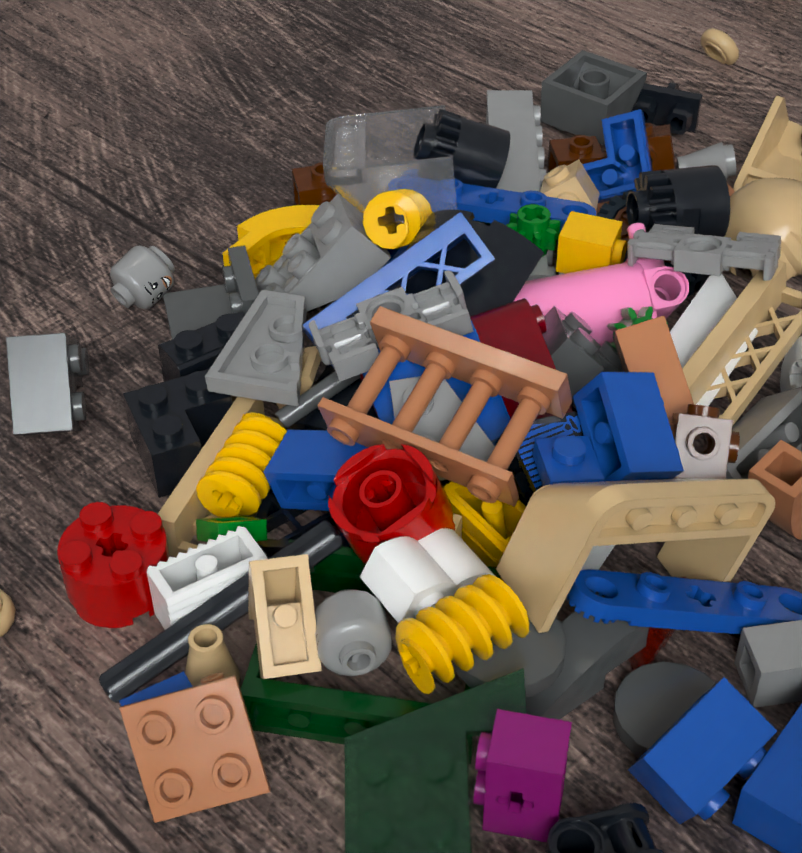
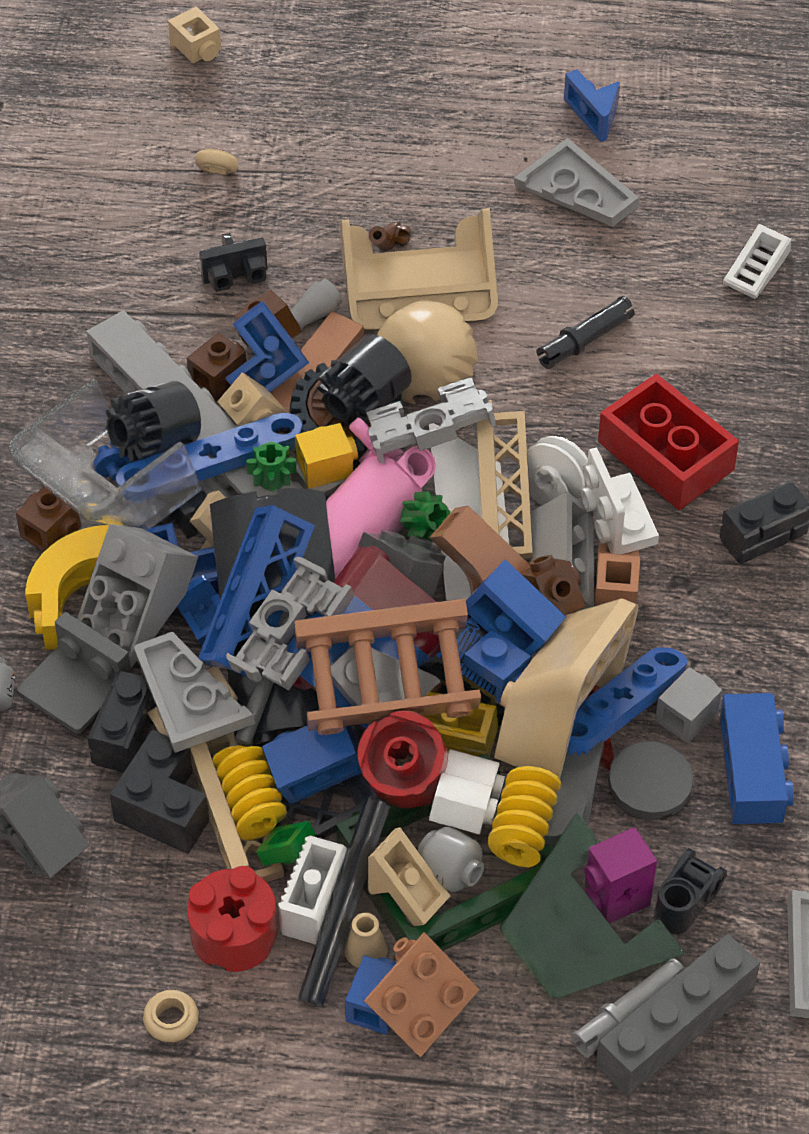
camera: 40 degrees left, 10 degrees up
yellow piece [363,189,433,249] -> none
dark grey slope [540,50,647,145] -> none
blue brick [628,677,777,824] -> none

